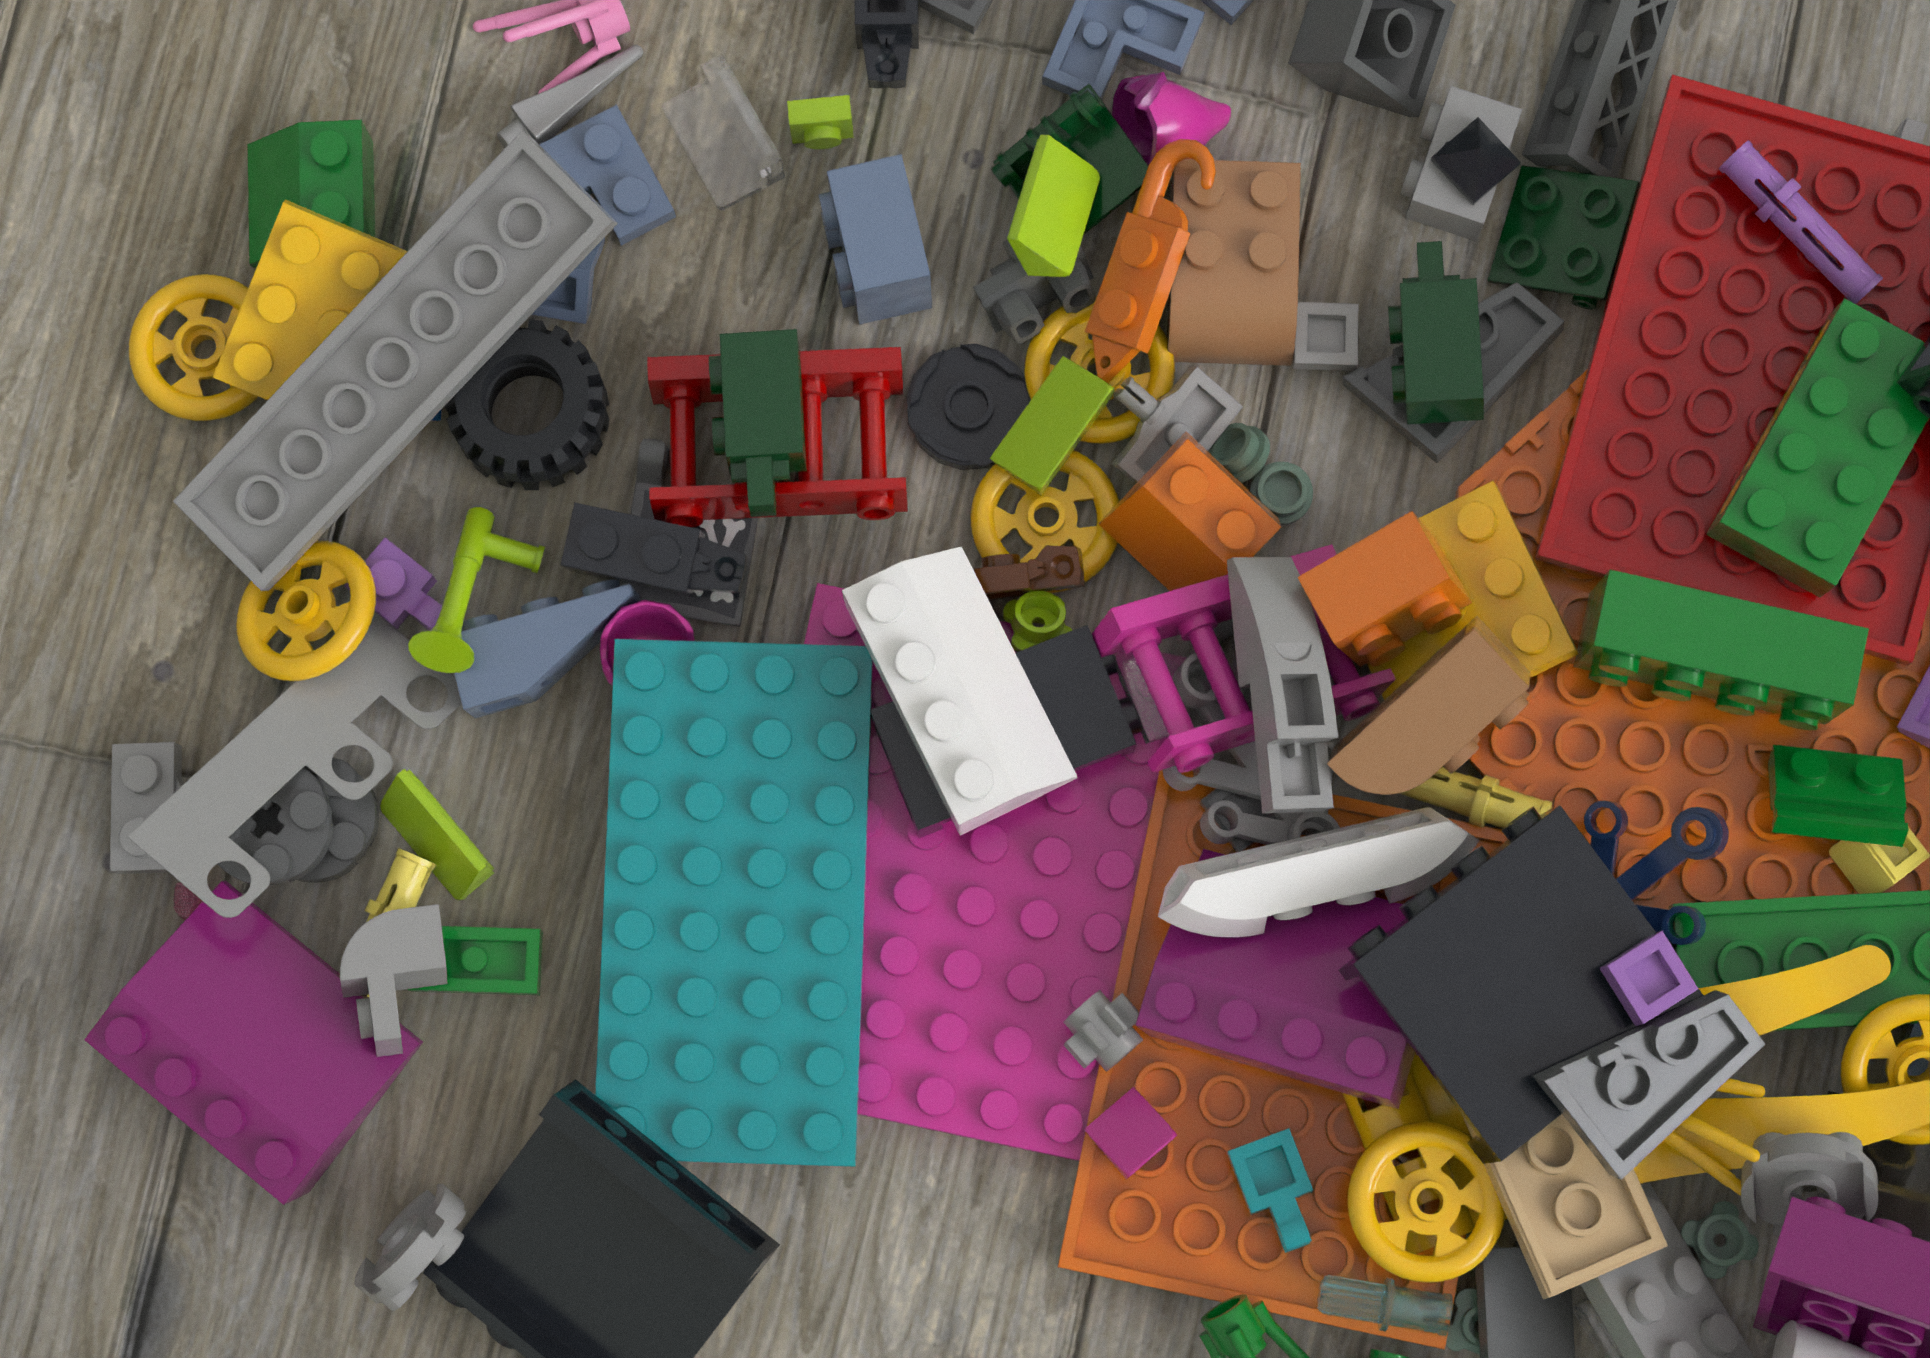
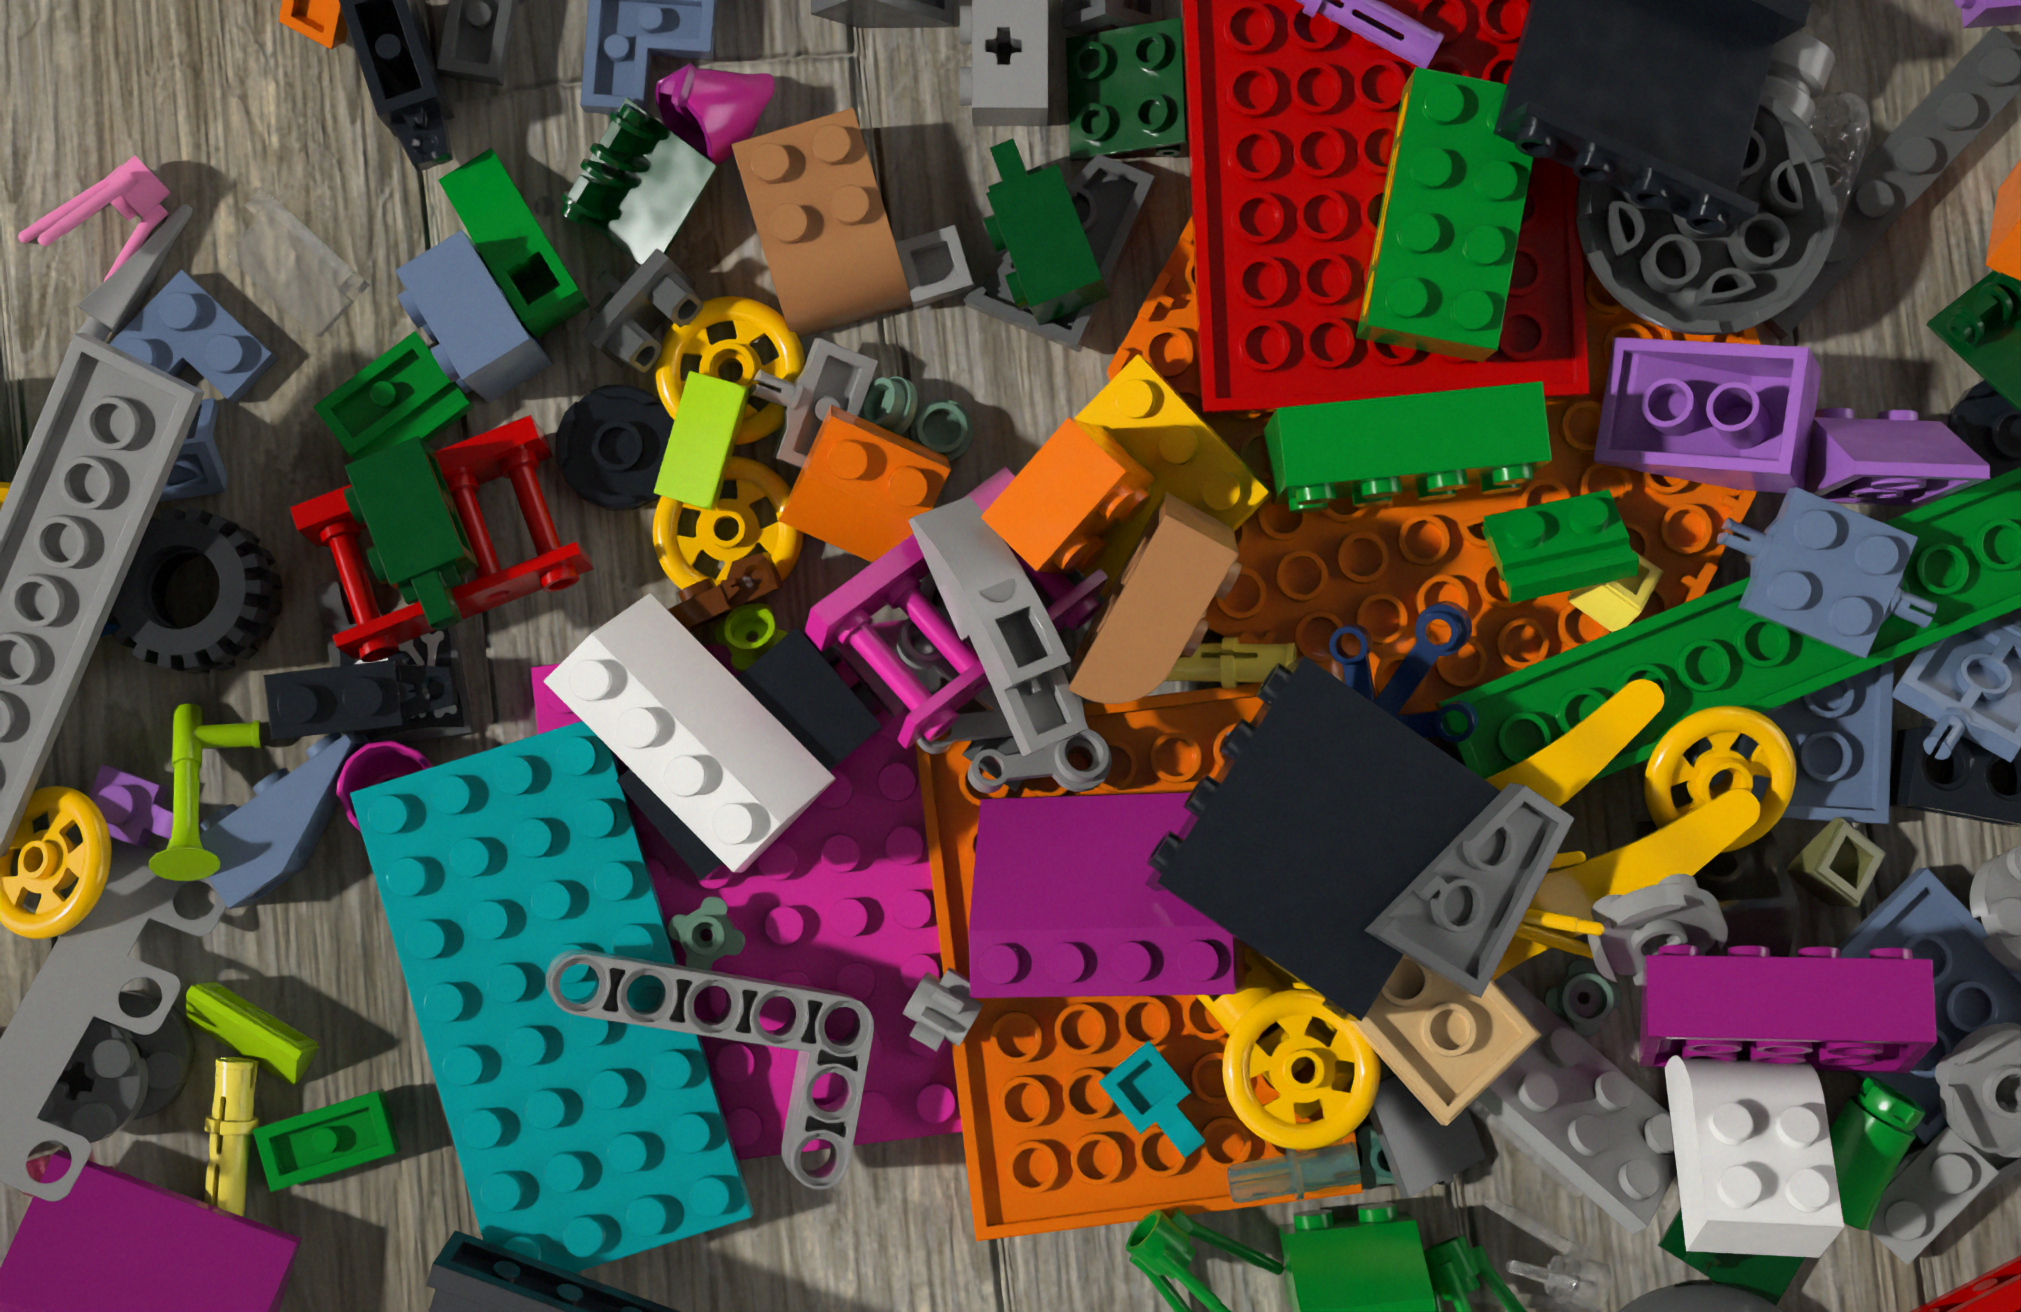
camera: 20 degrees left, 5 degrees up
light grey brick [340,904,448,1057] -> none
lime plate [787,95,854,149] -> none
lime slope [1007,135,1100,277] -> none
dark pink slope [1084,1087,1177,1180] -> none
orange plate [1085,139,1216,383] -> none
white brick [1158,807,1479,937] -> none
black slope [1431,117,1521,205] -> none
medium lavender plate [1600,931,1698,1026] -> none
none -> green plate [313,331,475,461]
none -> green slope [438,147,590,339]
none -> light grey beam [546,949,874,1190]
none -> sand green plate [668,896,745,970]

